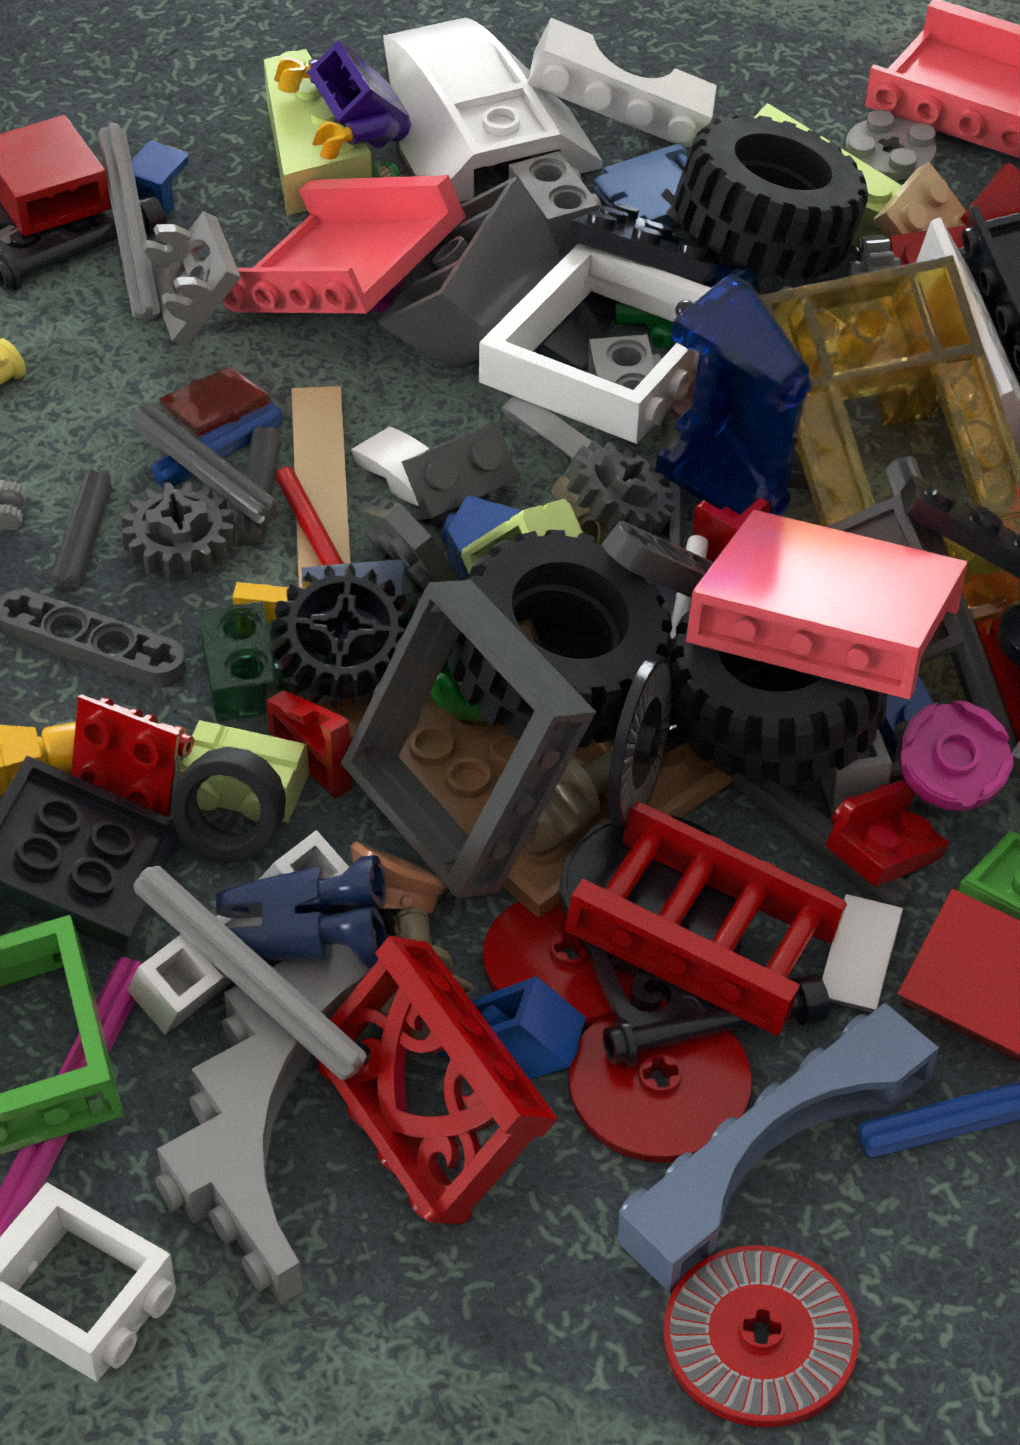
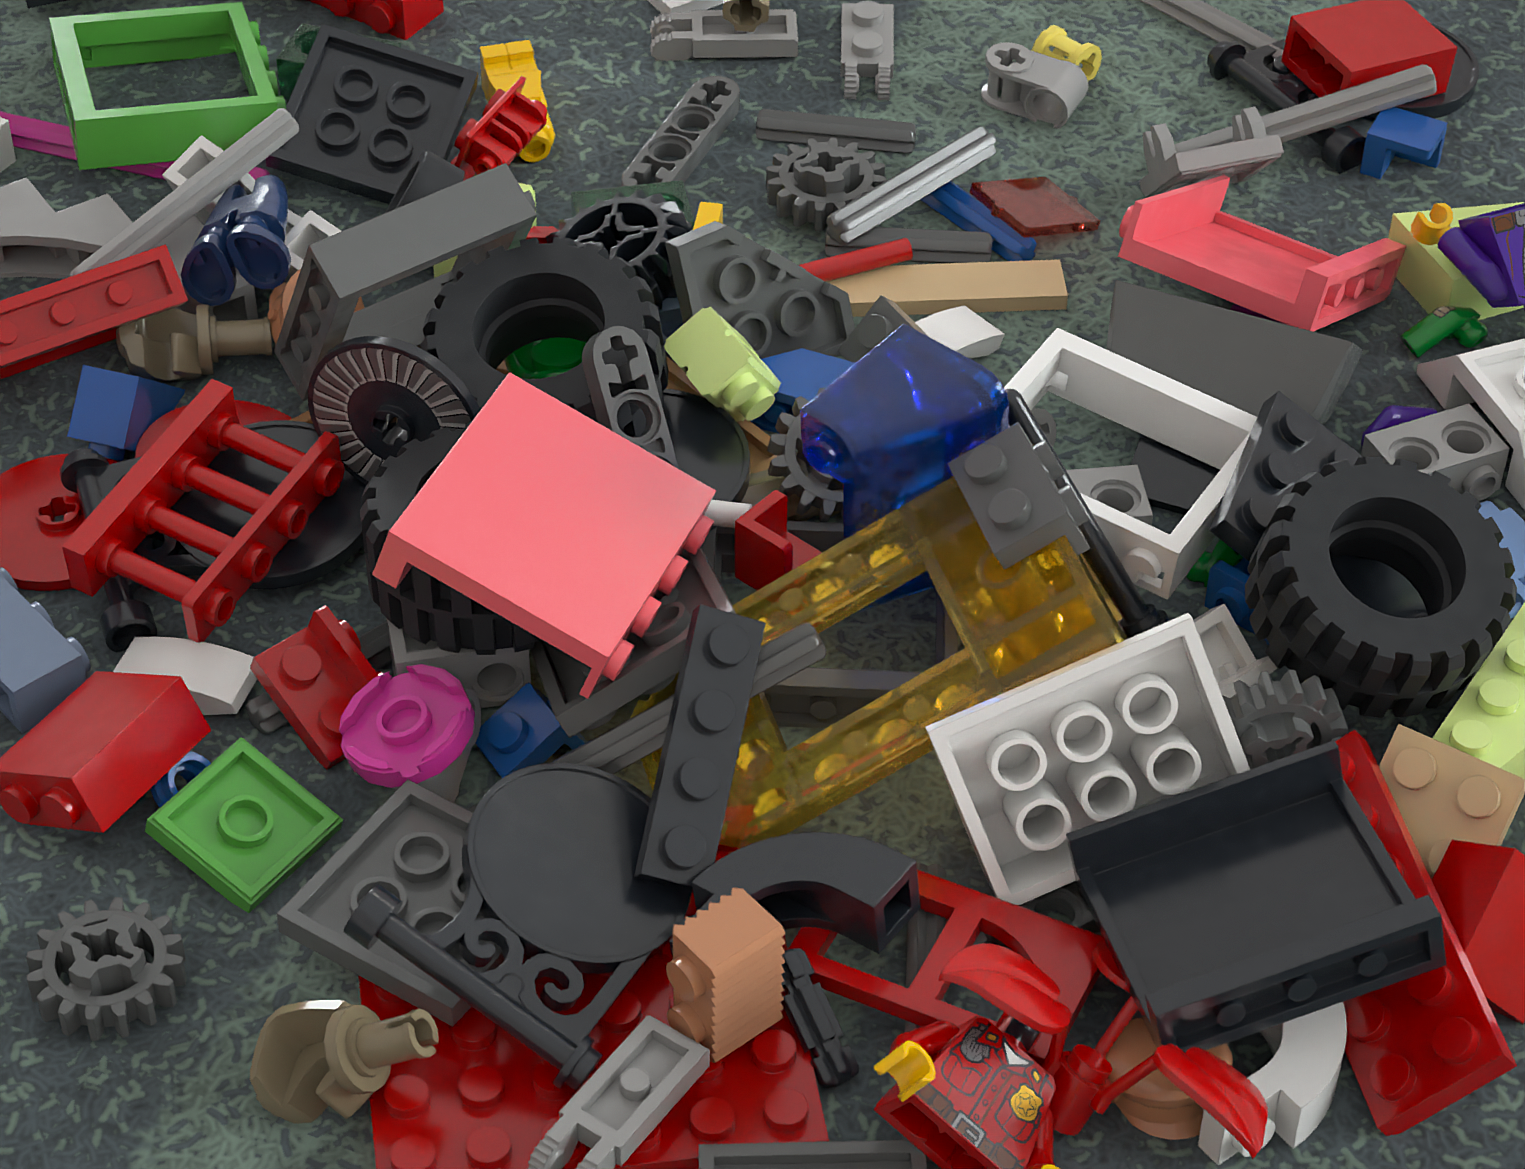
camera: 90 degrees right, 5 degrees down
none -> dark grey bracket [947,422,1090,570]
none -> light grey piece [981,42,1088,129]

